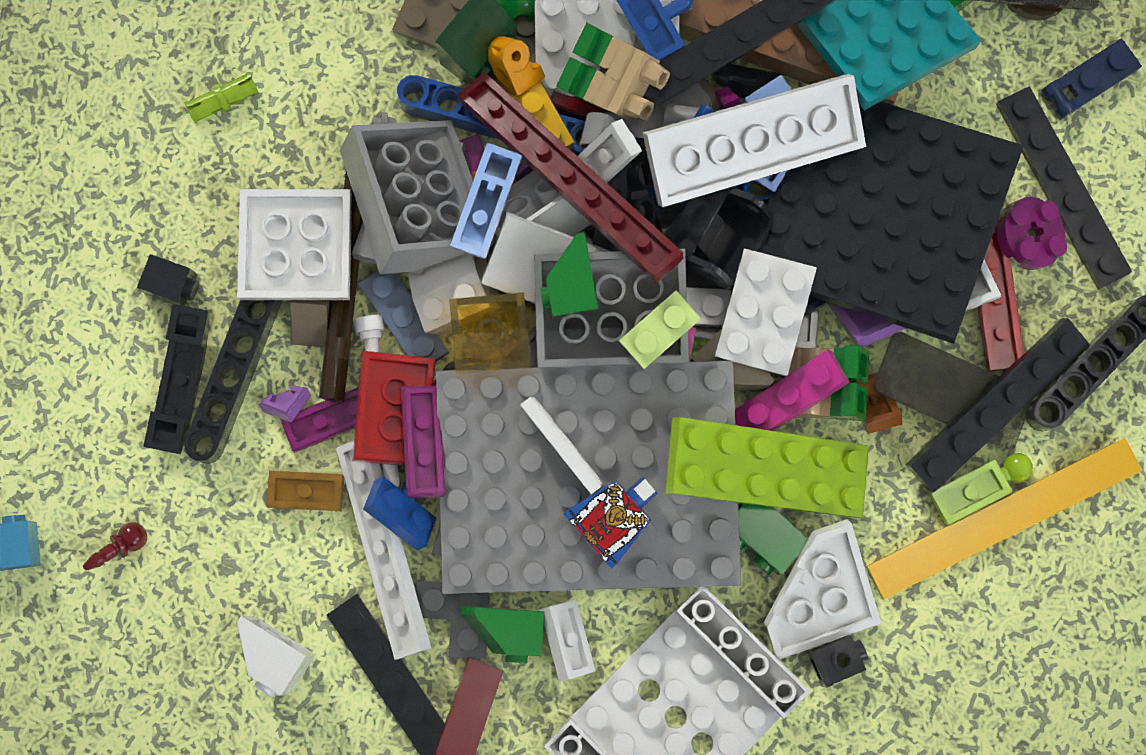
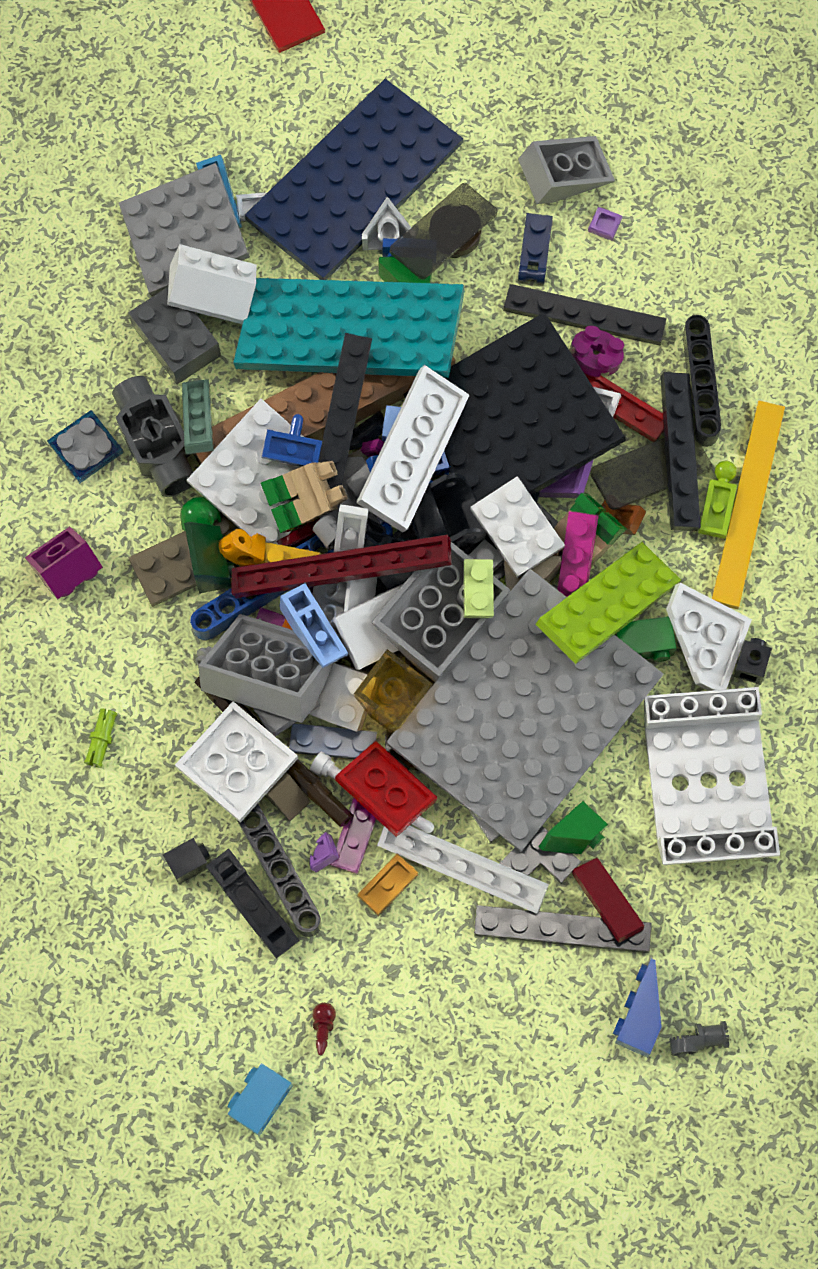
camera: 45 degrees left, 10 degrees down
white slope [237,616,316,697] -> none
blue plate [363,476,437,550] -> none
magenta tile [401,386,446,498] -> none
white tile [520,396,603,494] -> none
green slope [540,232,598,317] -> none
white plate [540,600,596,682] -> none
torso [564,477,658,569] -> none

